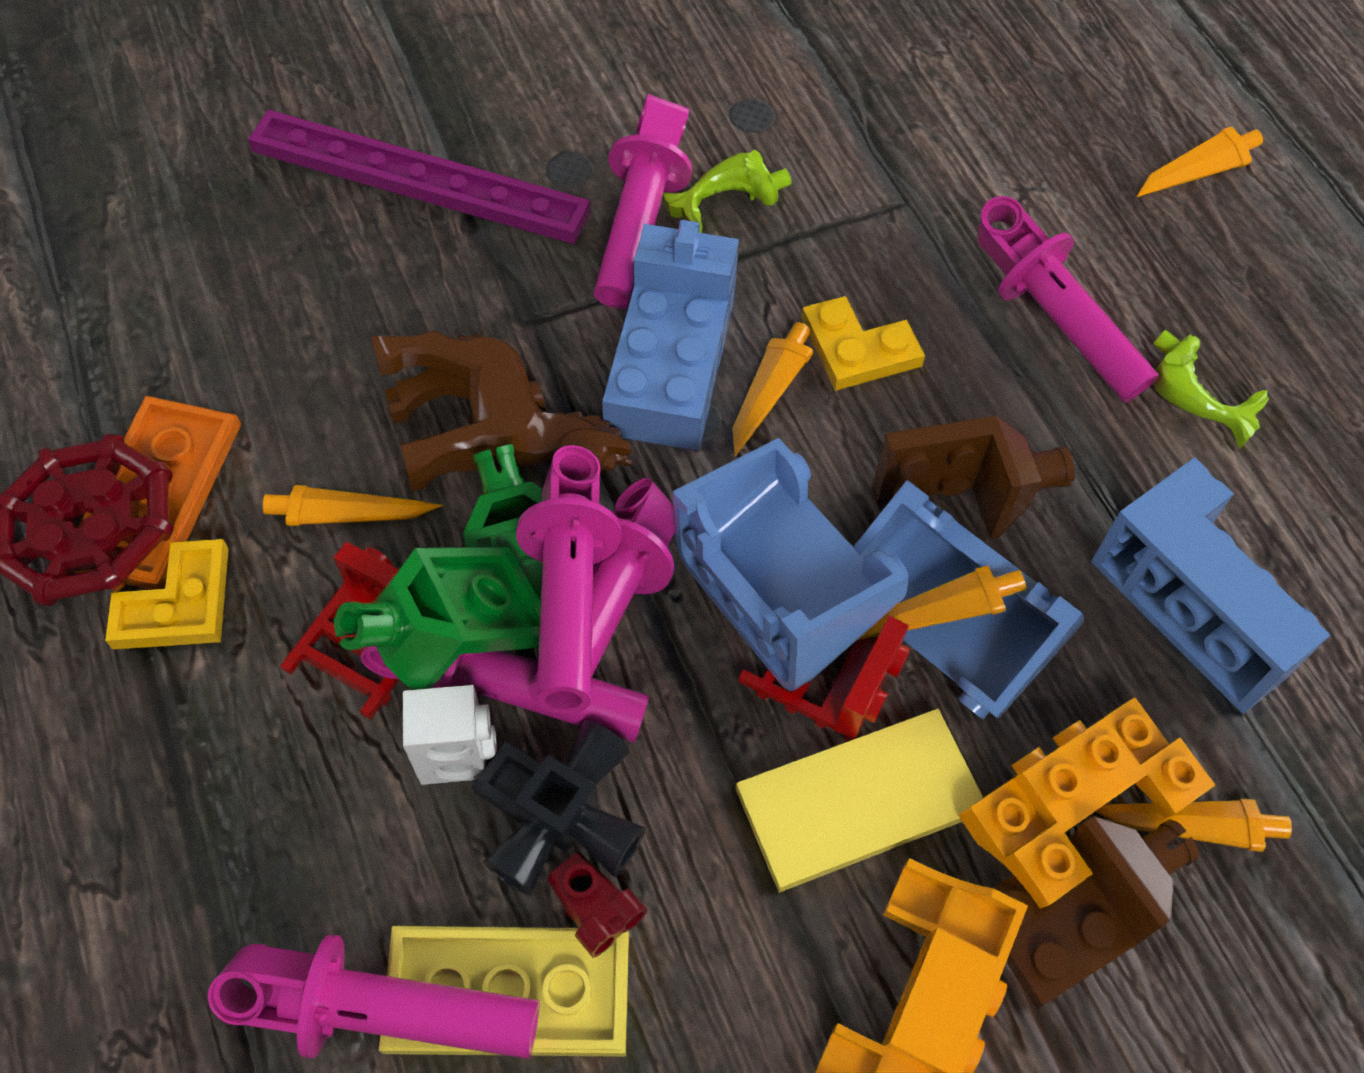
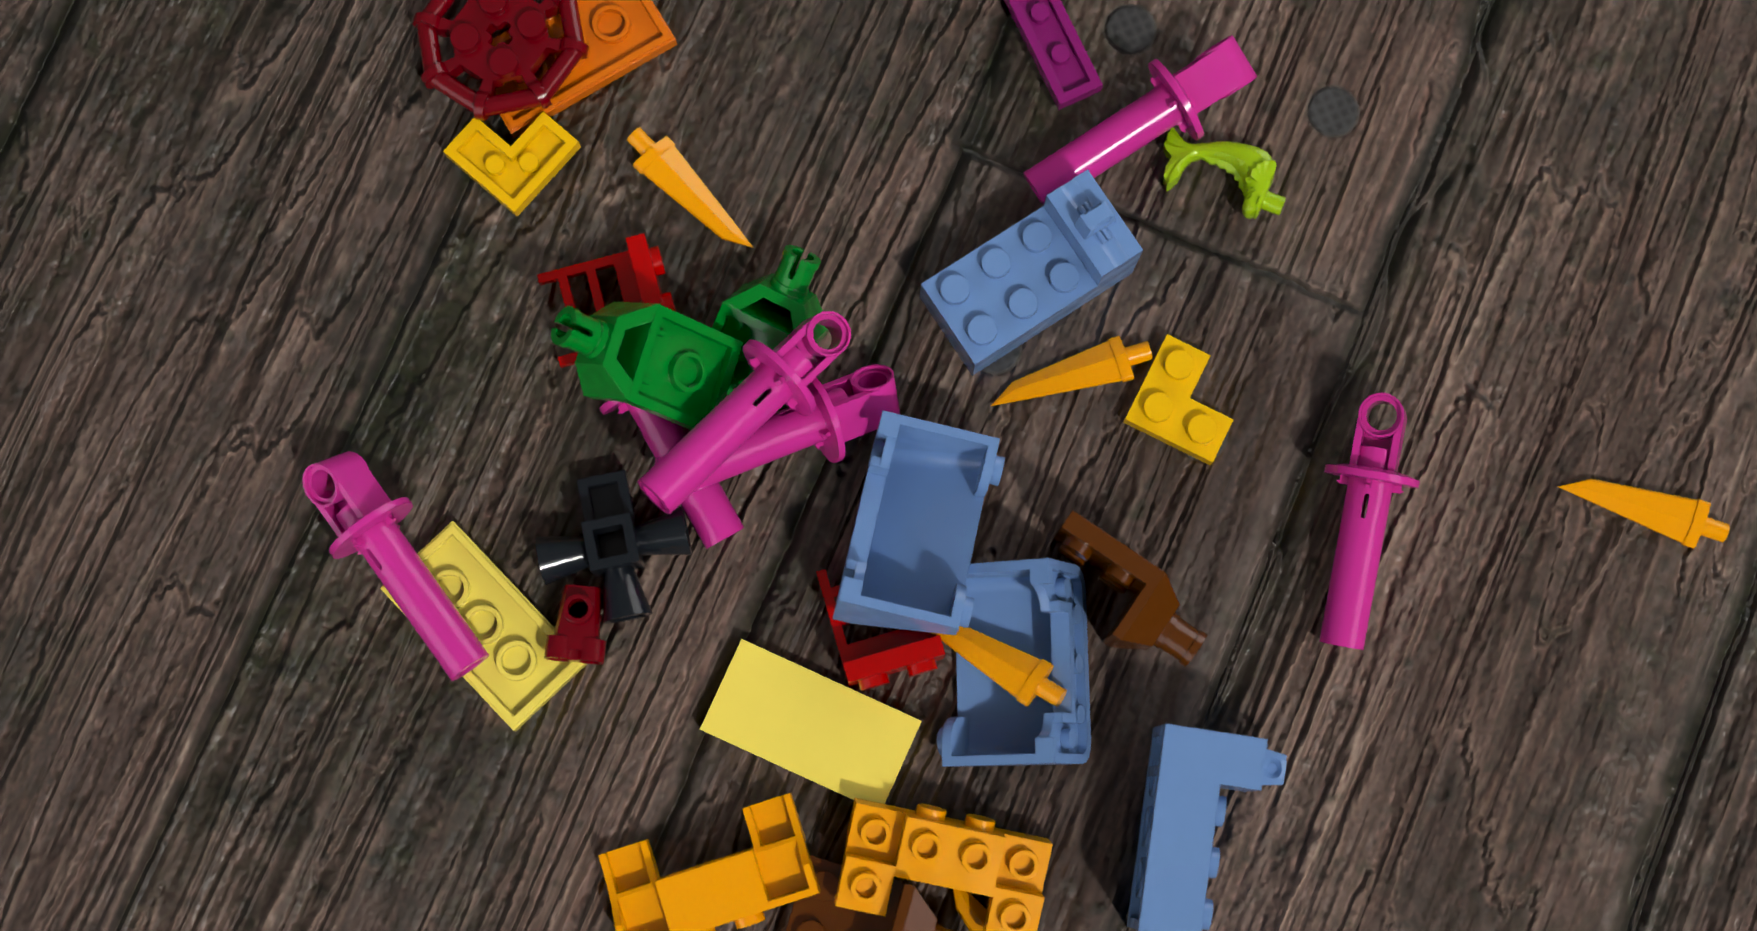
camera: 45 degrees right, 20 degrees up
reddish brown animal [371,330,632,491] -> none
white brick [403,685,497,785] -> none
lime animal [1153,330,1269,448] -> none

